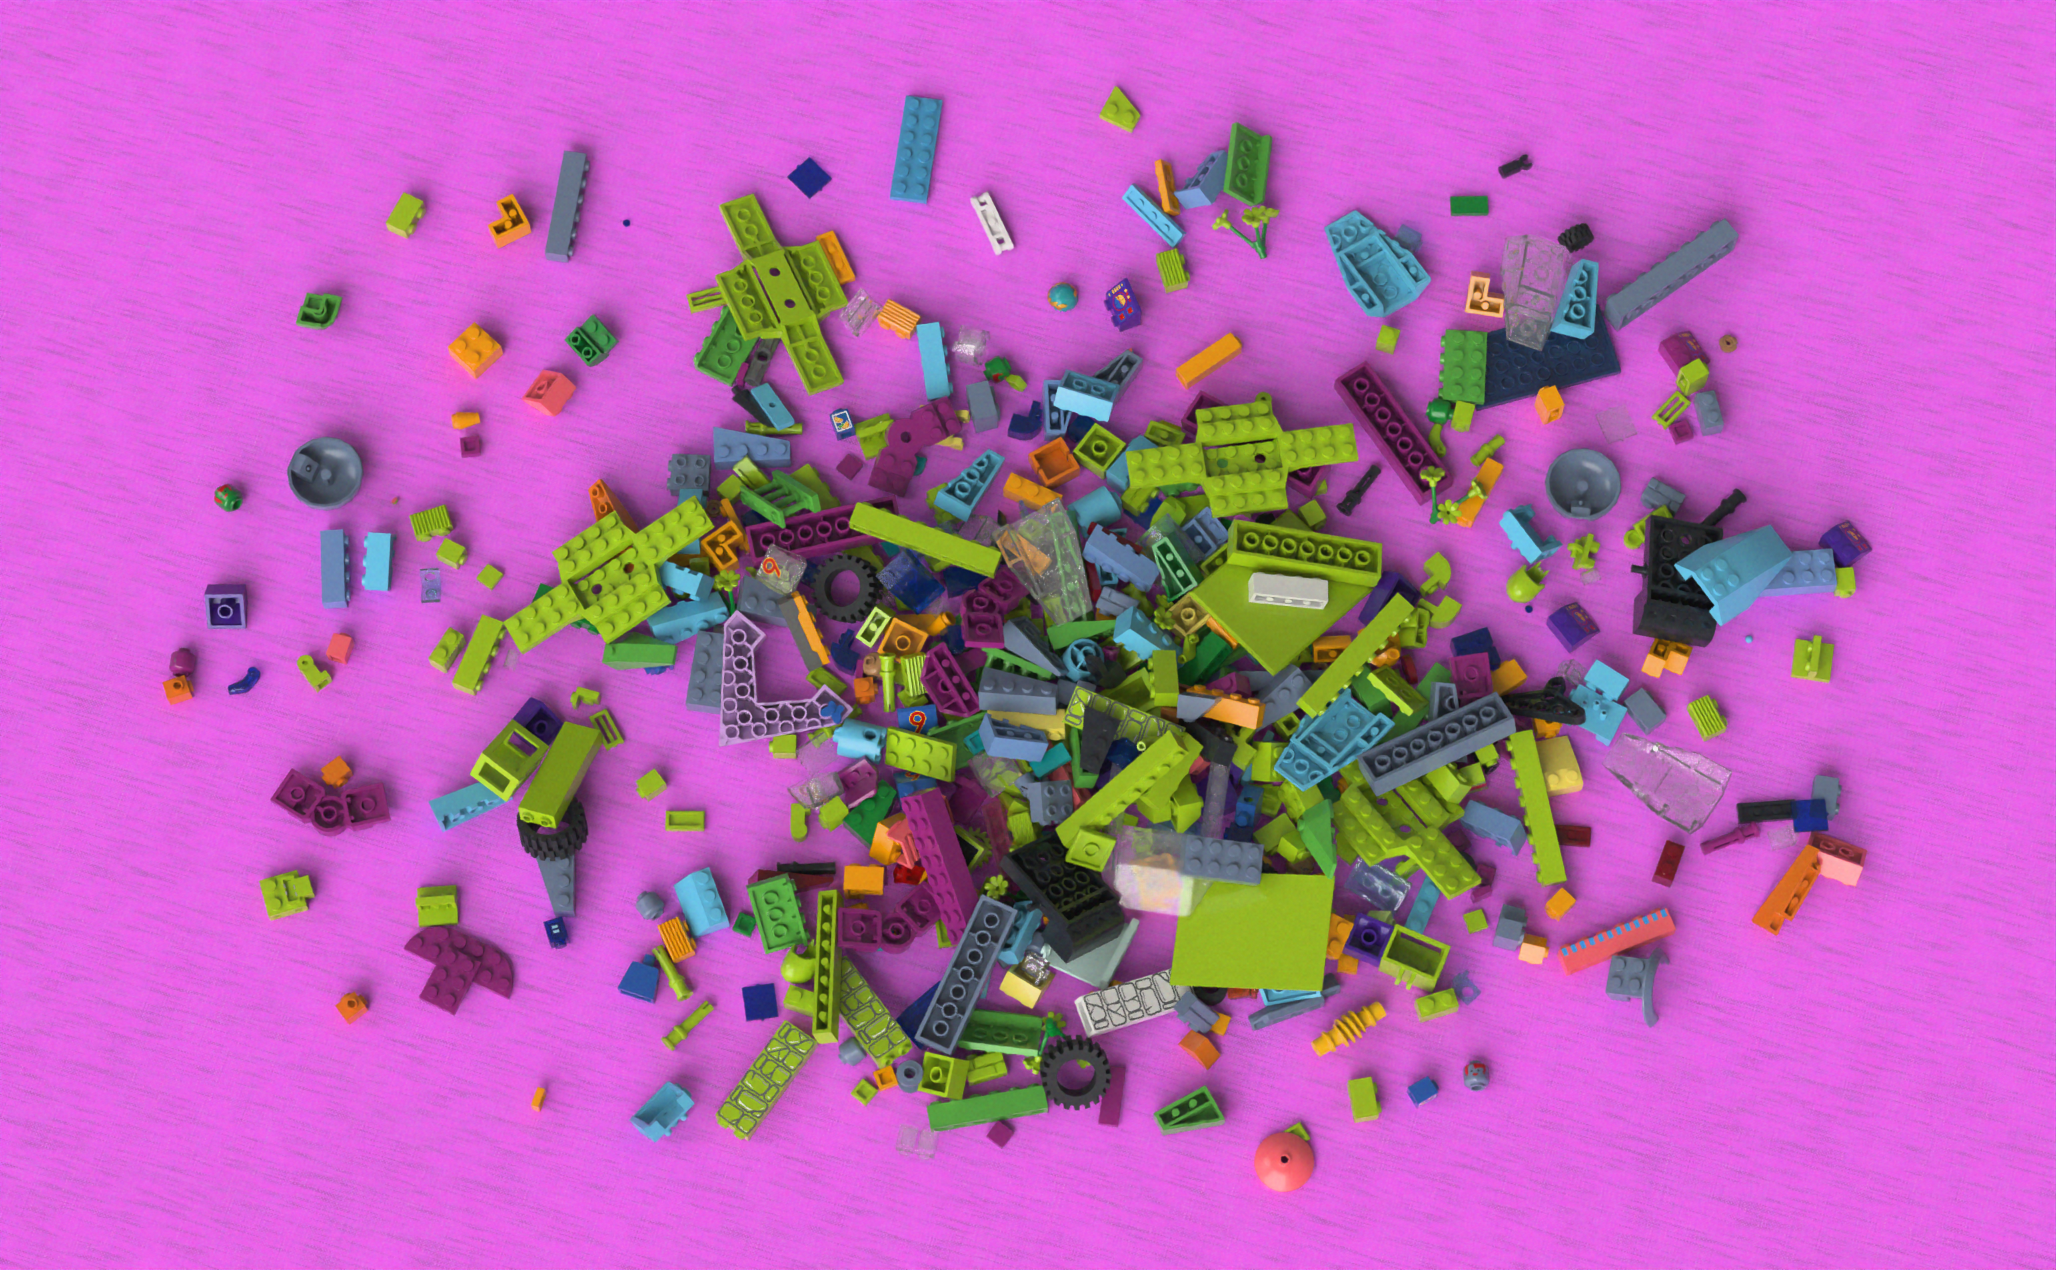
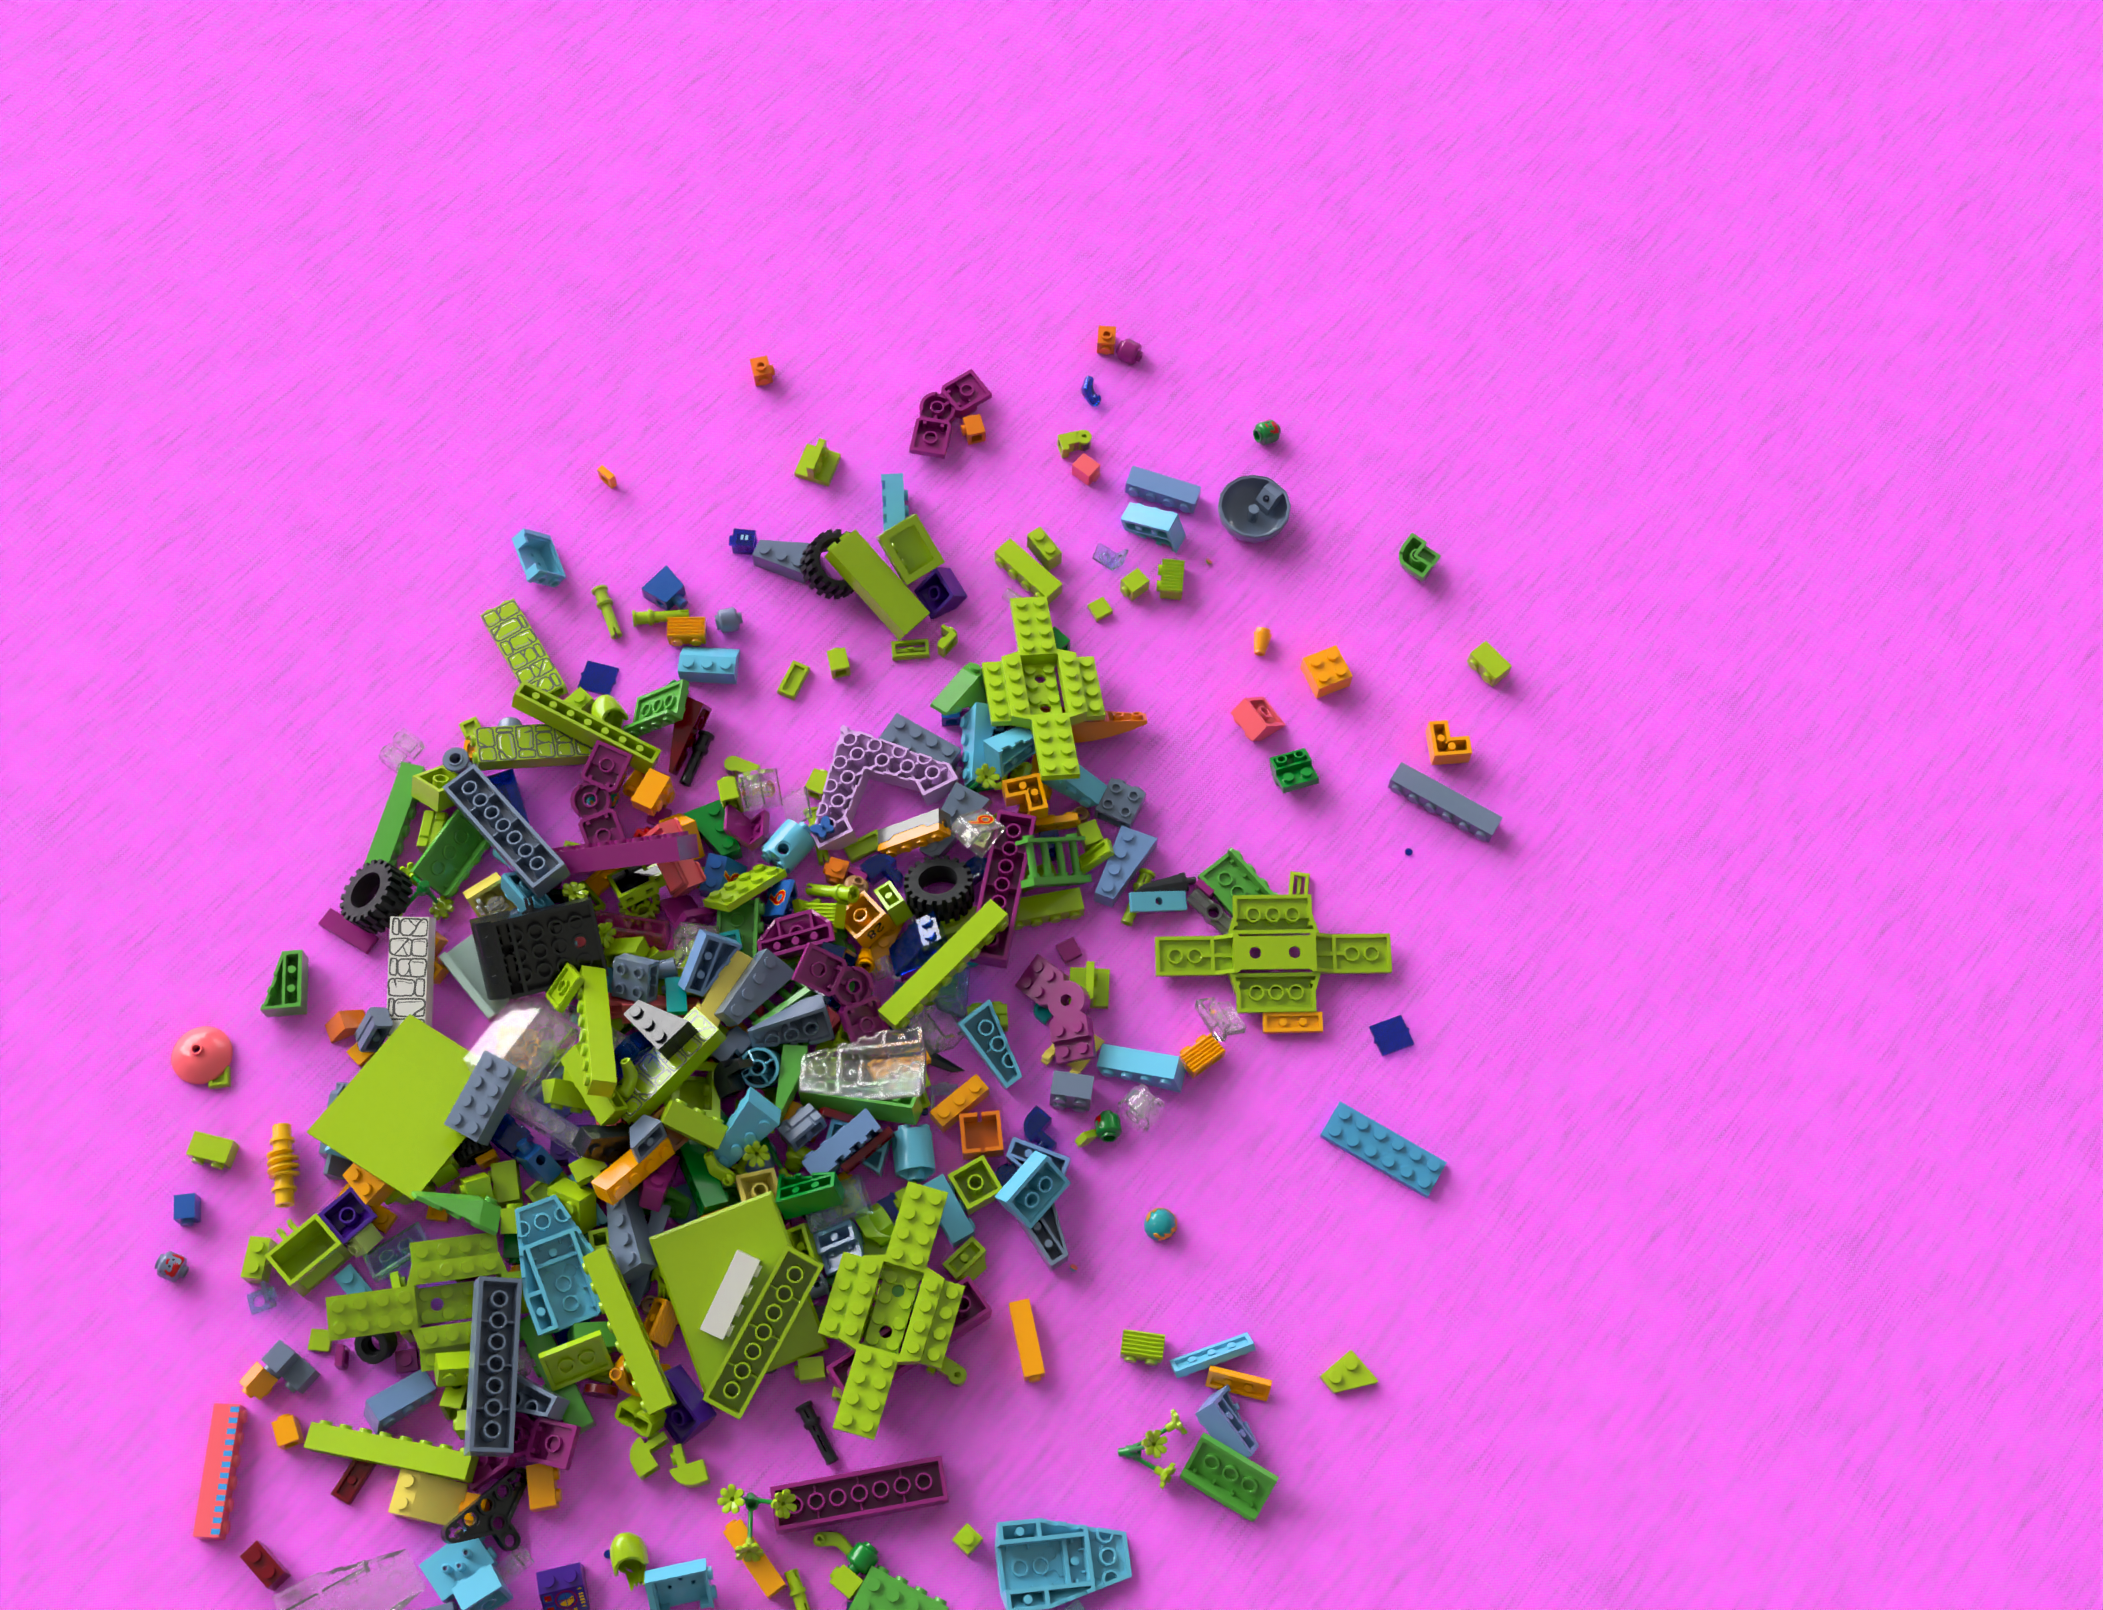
camera: 110 degrees right, 5 degrees down
dark purple slope [204,584,248,629] -> none
lime piece [259,870,315,921] -> none
magenta plate [404,927,513,1016] -> none
magenta plate [460,436,481,458] -> none
blue brick [829,409,855,441] -> none
white plate [970,192,1014,256] -> none
magenta tile [986,1120,1014,1149] -> none
dark purple slope [1104,278,1141,332] -> none
clear blue piece [1449,627,1501,671] -> none
magenta tile [1477,863,1496,887] -> none
sand blue piece [1605,948,1670,1028] -> none

